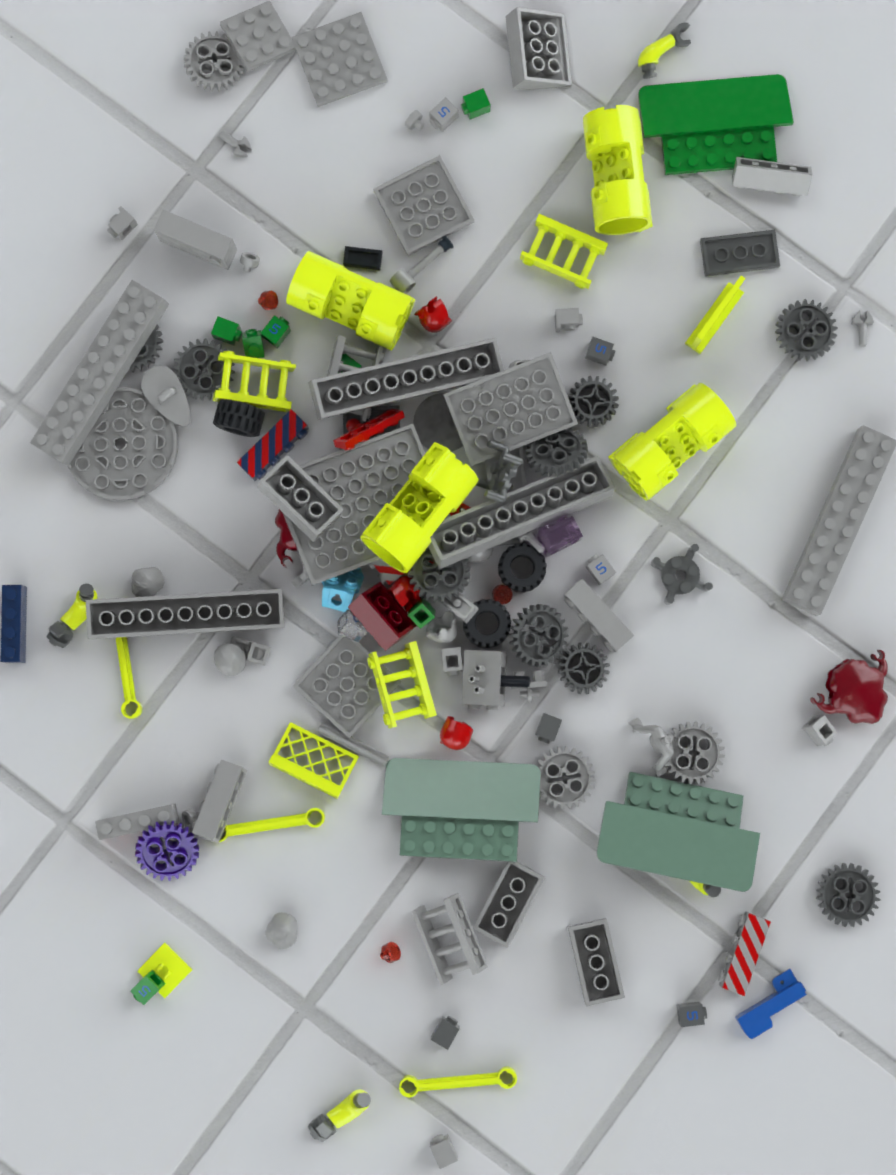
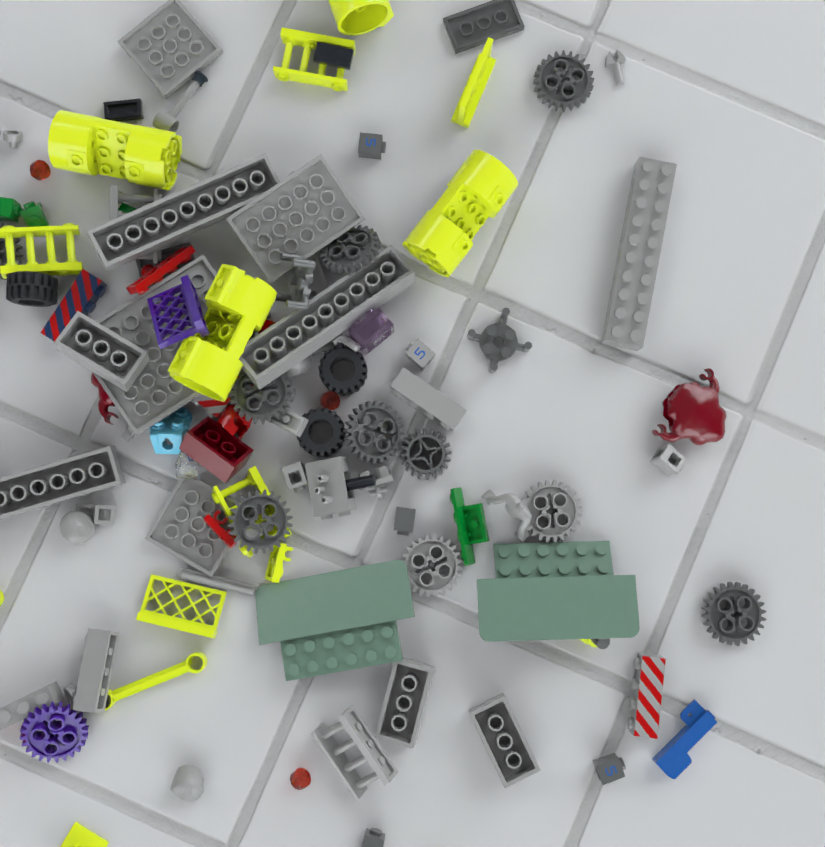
camera: 15 degrees left, 0 degrees up
green brick [261,315,291,348] -> none
green brick [408,597,436,629] -> none
flat silver sticker [413,393,463,452] -> none
red helmet [414,296,452,333] -> none
light grey hair [426,611,458,643] -> none
red helmet [440,716,473,750] -> none
light grey brick [555,308,583,332] -> none
dark grey gear [568,376,619,427] -> none
none -> dark purple fence [147,275,209,349]
none -> red plate [203,510,237,549]
none -> dark grey gear [228,489,293,554]
none -> neon yellow plate [264,542,293,583]
none -> black tile [313,41,354,70]
none -> green bracket [450,487,490,566]

